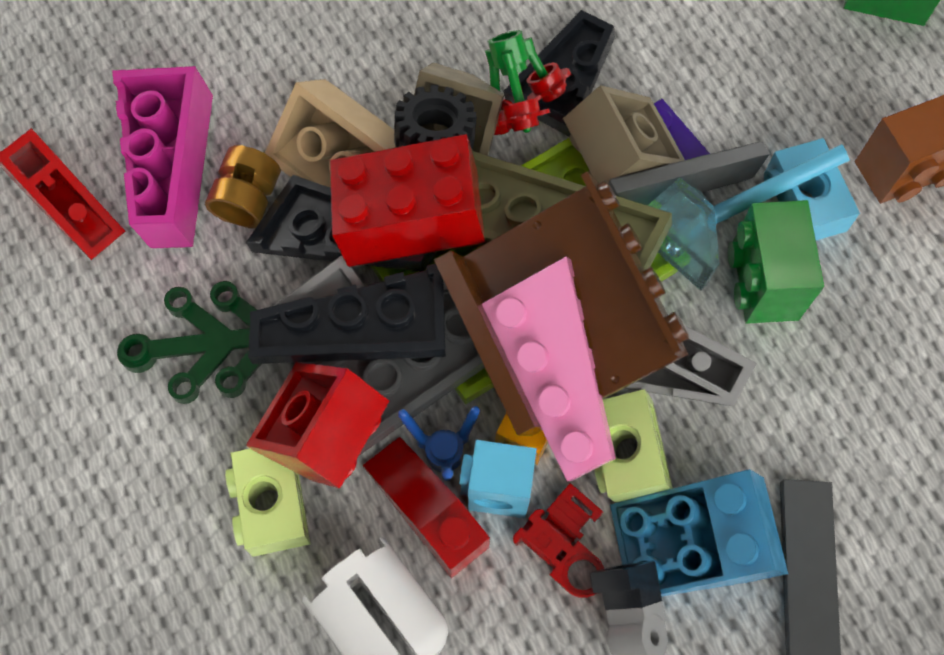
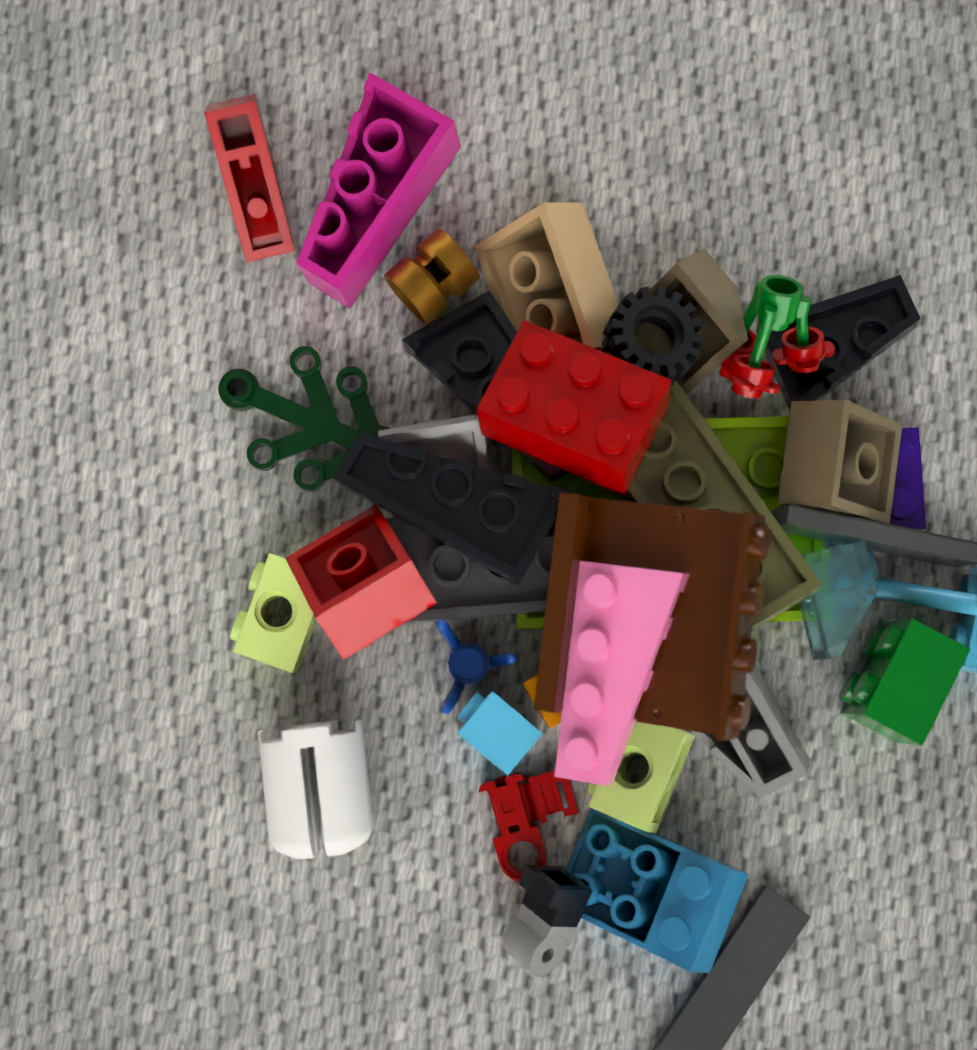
camera: 30 degrees right, 15 degrees up
red slope [362,437,490,579] -> none

